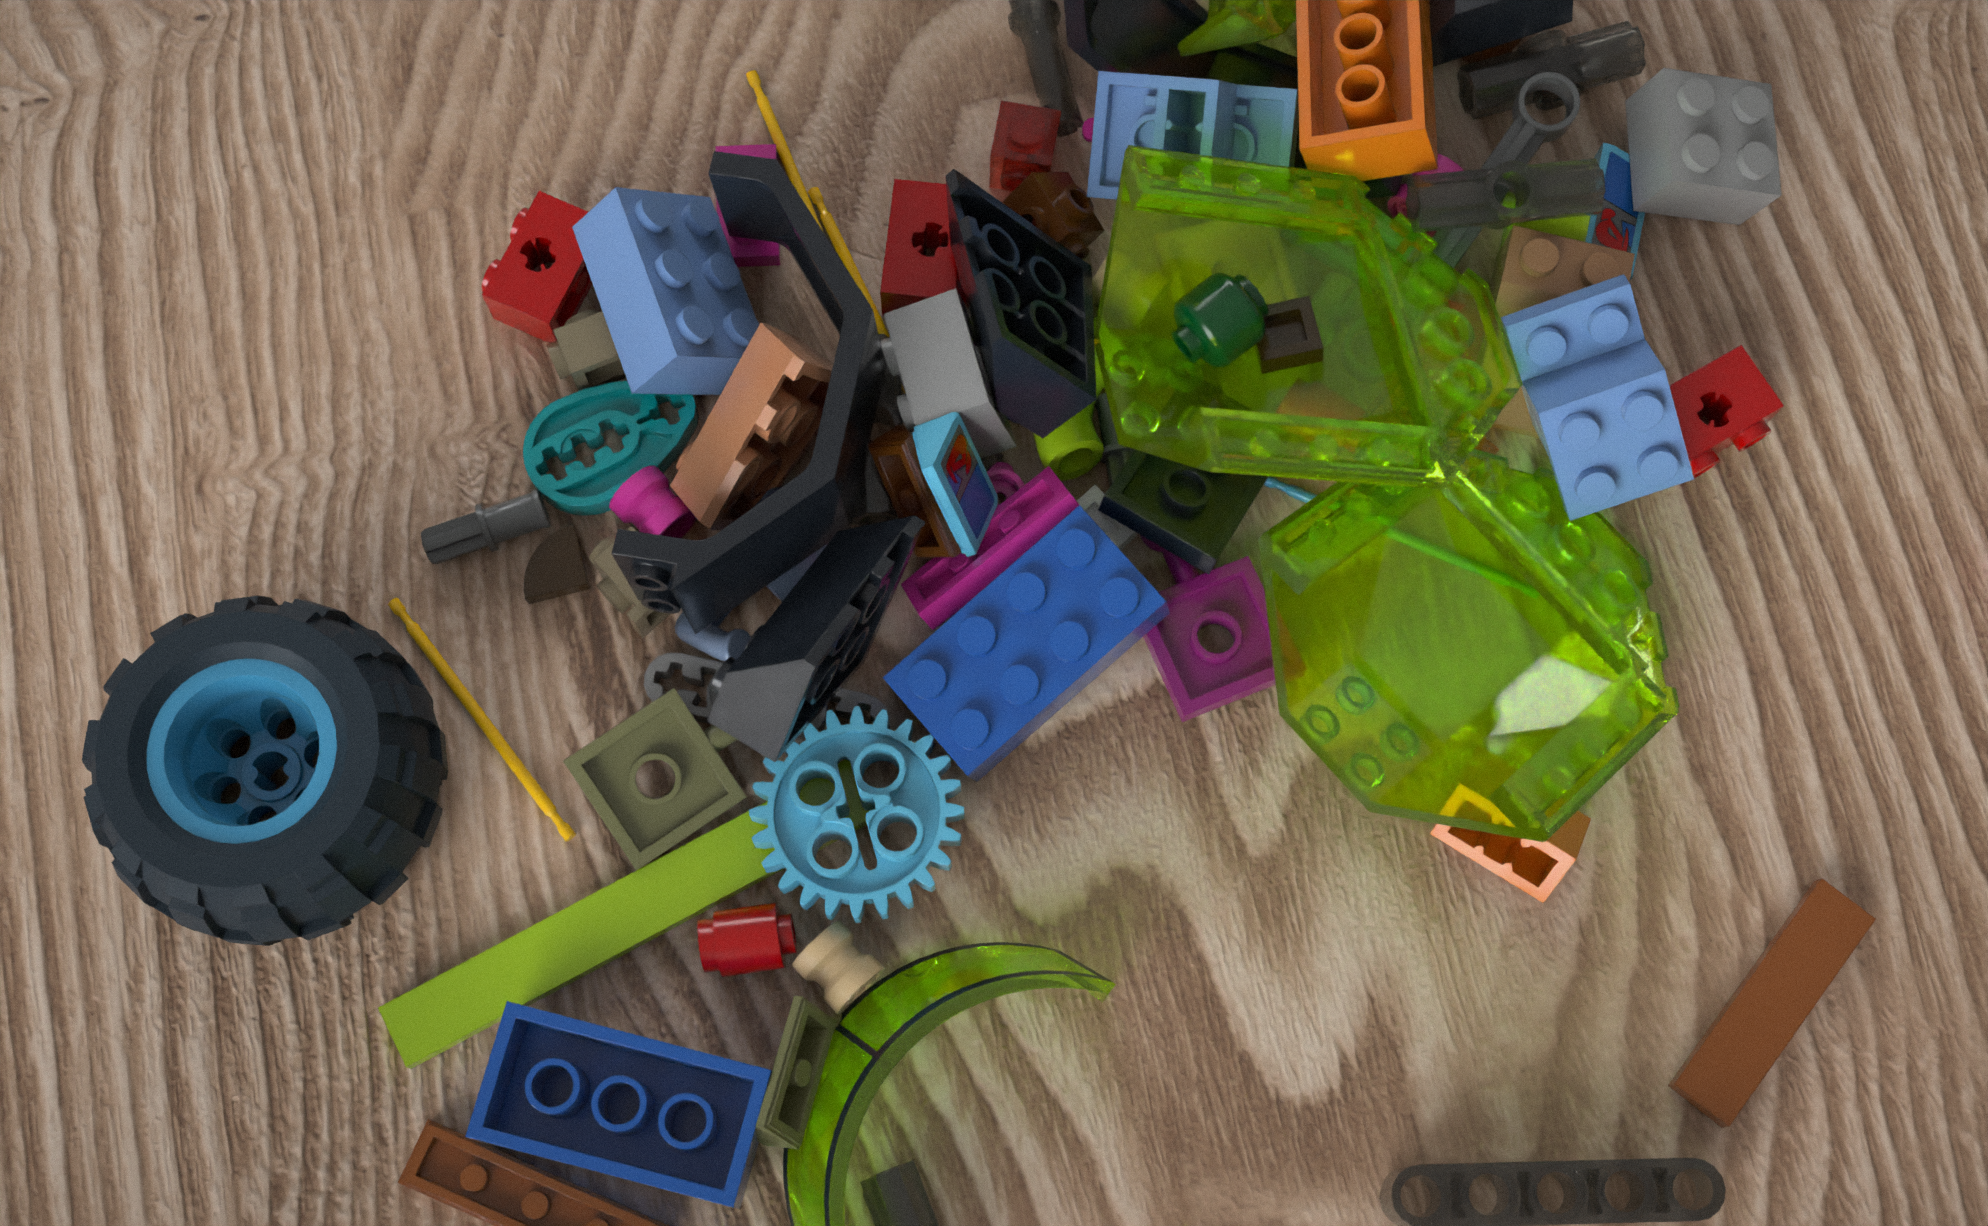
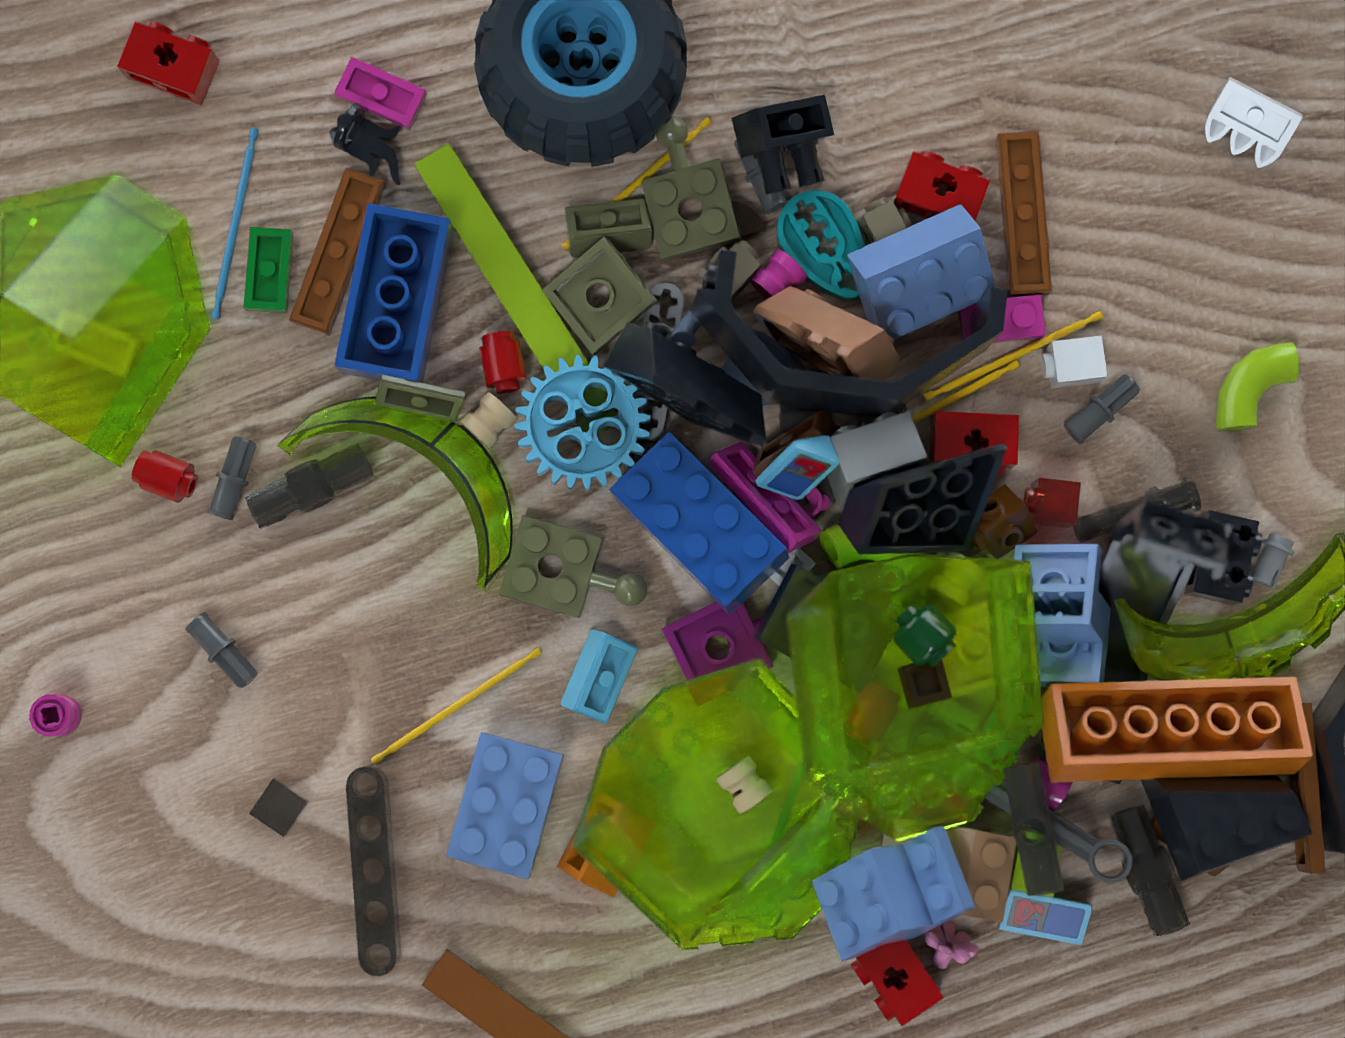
camera: 85 degrees right, 10 degrees up
light grey brick [1625,68,1781,225] -> none
none -> black piece [329,102,401,185]
none -> dark pink plate [334,57,427,130]
none -> yellow piece [370,647,542,765]
none -> medium blue brick [446,732,565,879]
none -> olive plate [499,515,647,619]
none -> medium azure slope [560,629,638,724]
none -> olive slope [565,198,652,258]
none -> olive plate [641,115,742,262]
none -> tan wheel [715,755,774,814]
none -> black brick [731,94,835,195]
none -> bright pink plant [925,921,979,969]
none -> dark orange tile [996,131,1052,297]
none -> white brick [1041,336,1107,388]
none -> dark grey axle [1063,374,1140,444]

